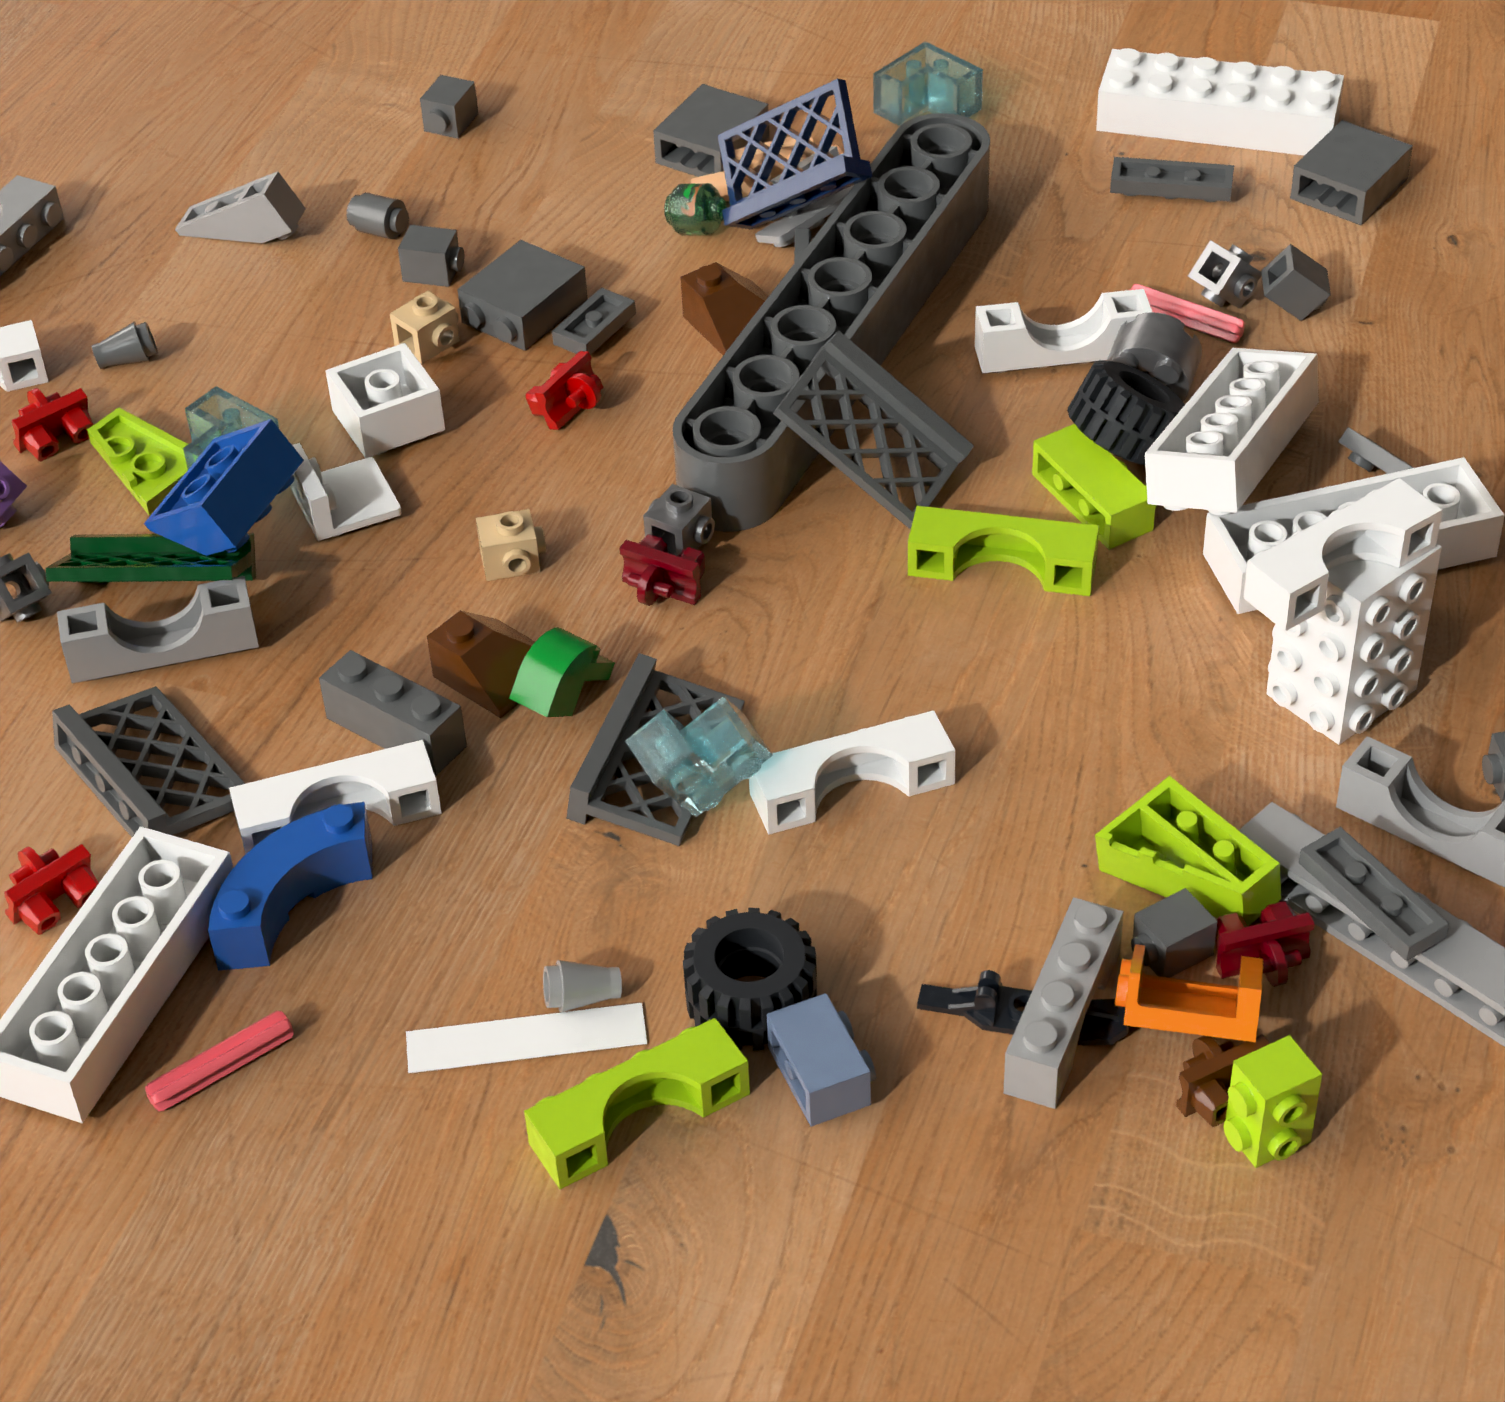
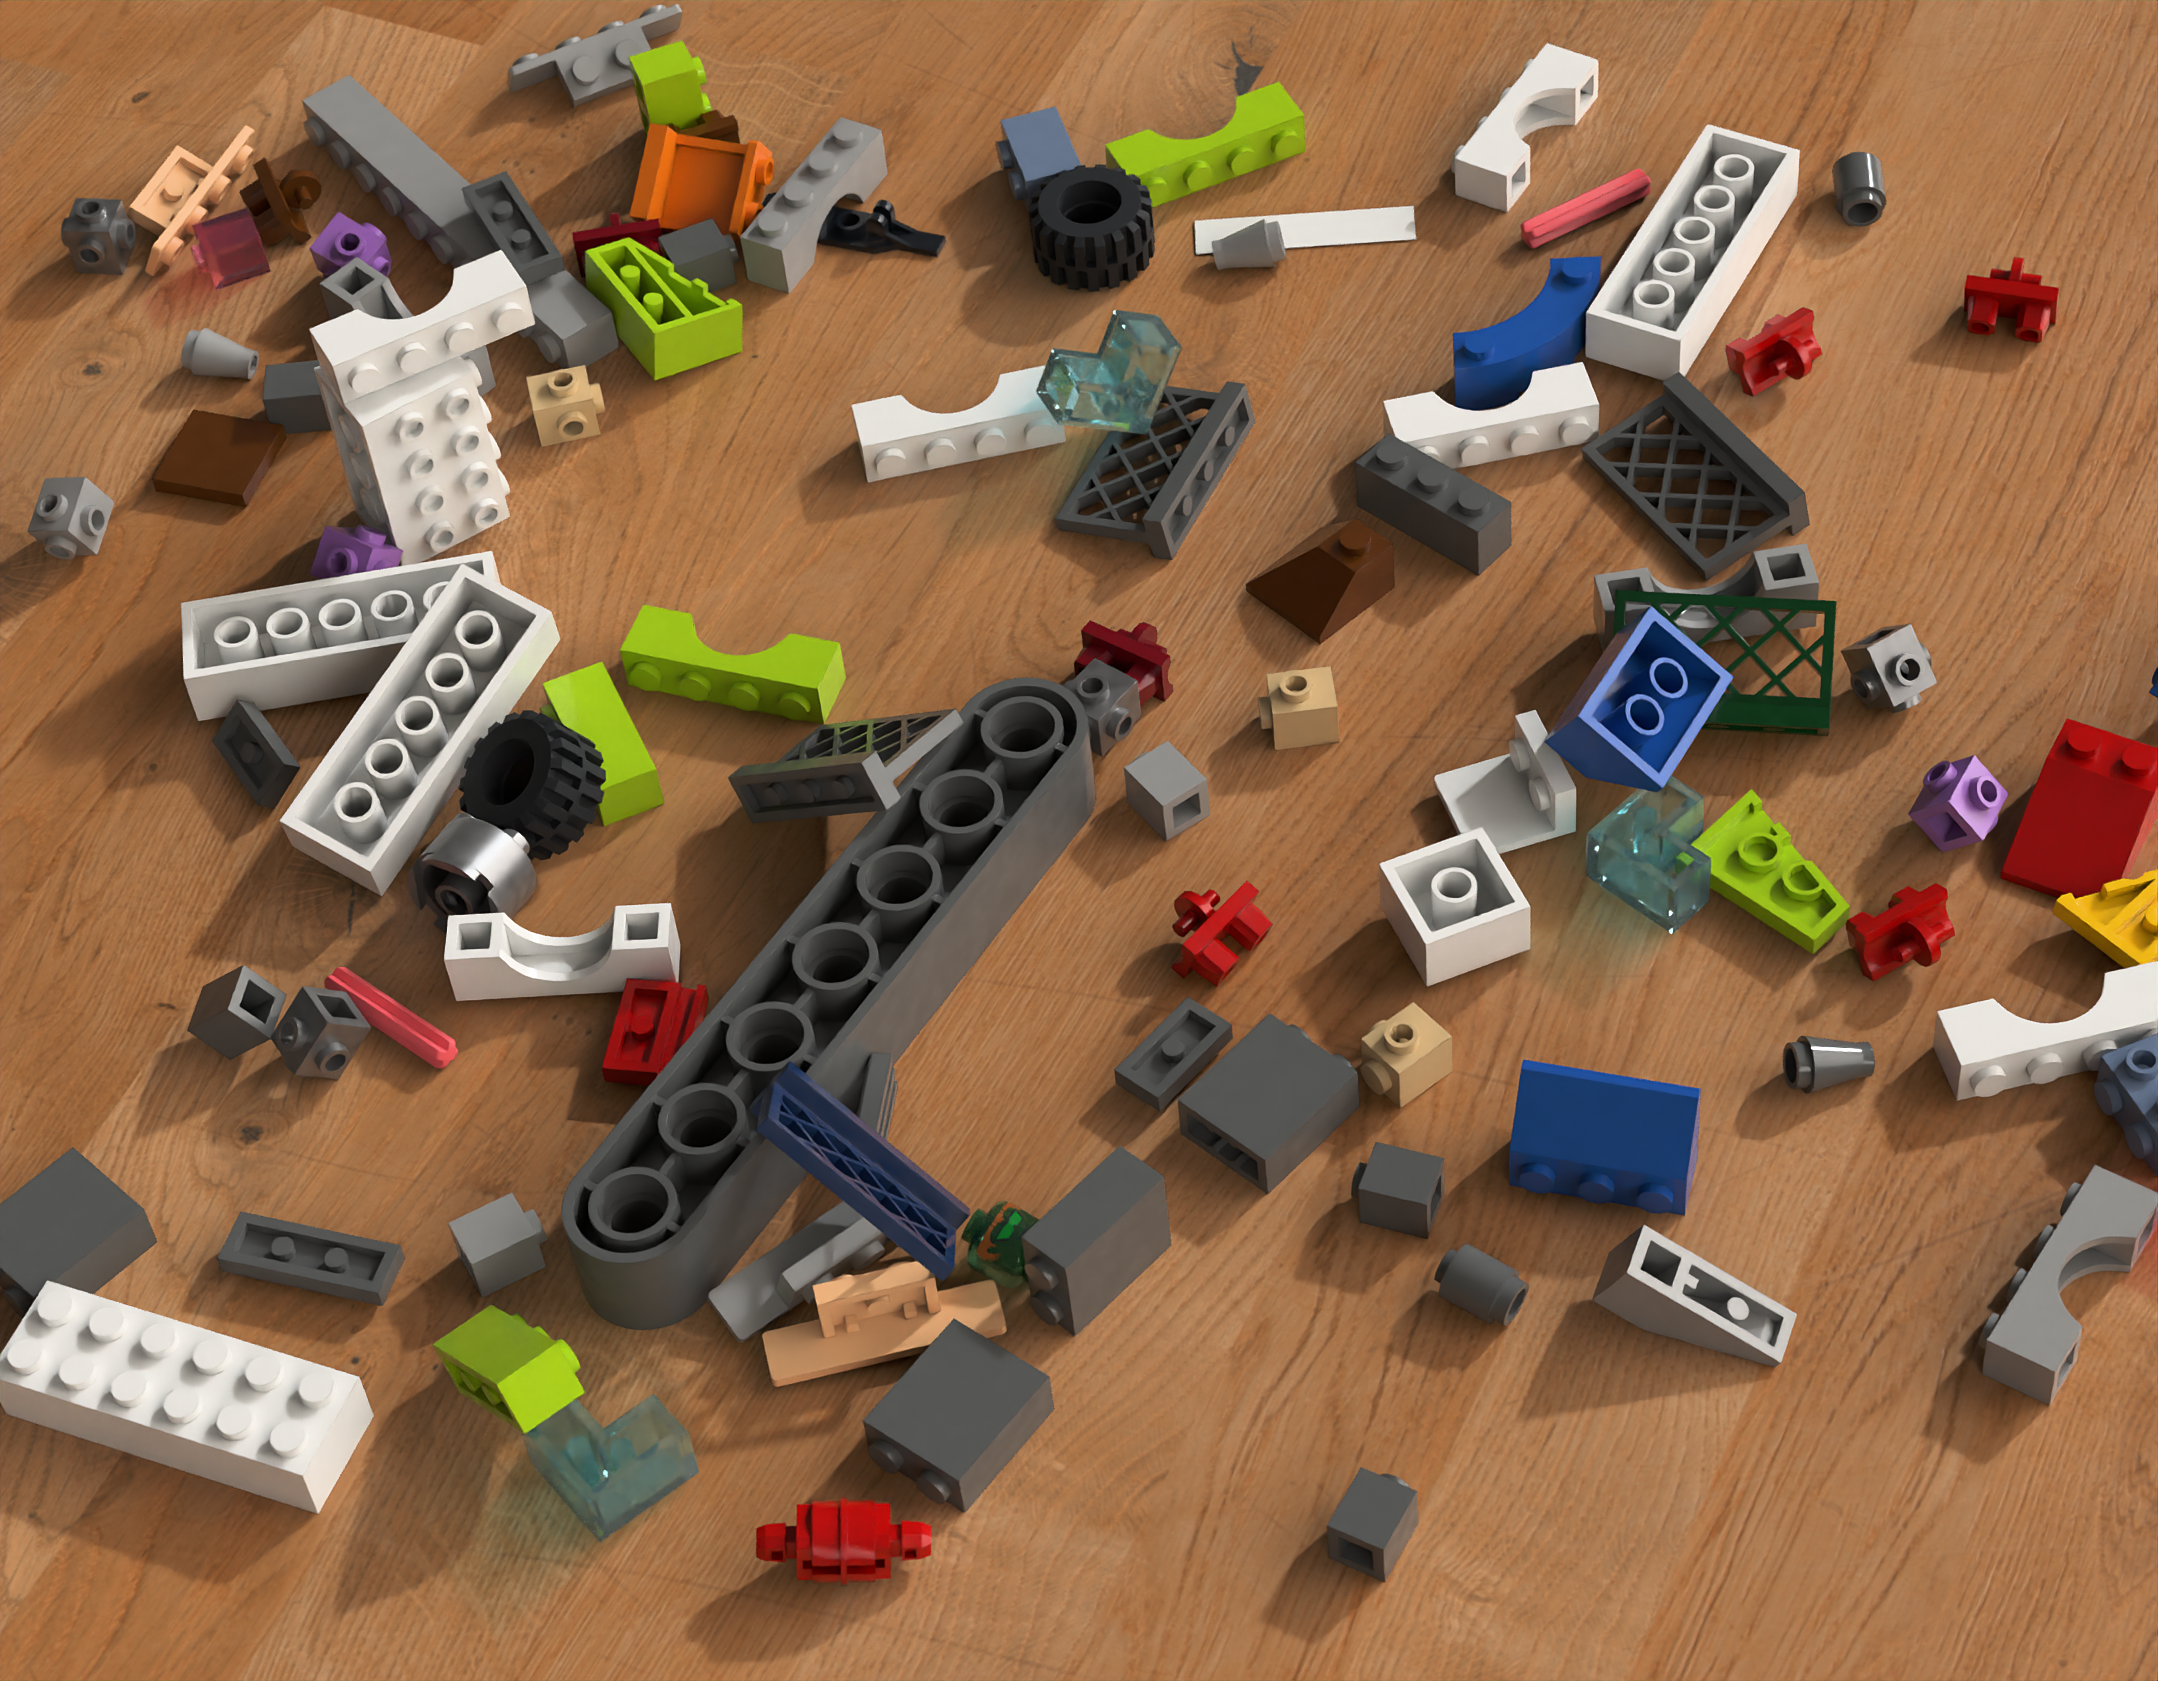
camera: 170 degrees left, 5 degrees up
green brick [509,627,615,717] -> none
reddish brown slope [681,262,769,355] -> none
none -> lime brick [432,1304,585,1434]
none -> light grey brick [448,1193,547,1298]
none -> light grey bracket [507,4,682,107]
none -> tan brick [526,365,606,447]
none -> red plate [601,978,709,1085]
none -> red piece [756,1497,931,1586]
none -> dark grey brick [1021,1146,1172,1336]
none -> light grey brick [1124,741,1210,841]
none -> white arch [1451,43,1598,213]
none -> blue slope [1509,1059,1701,1215]

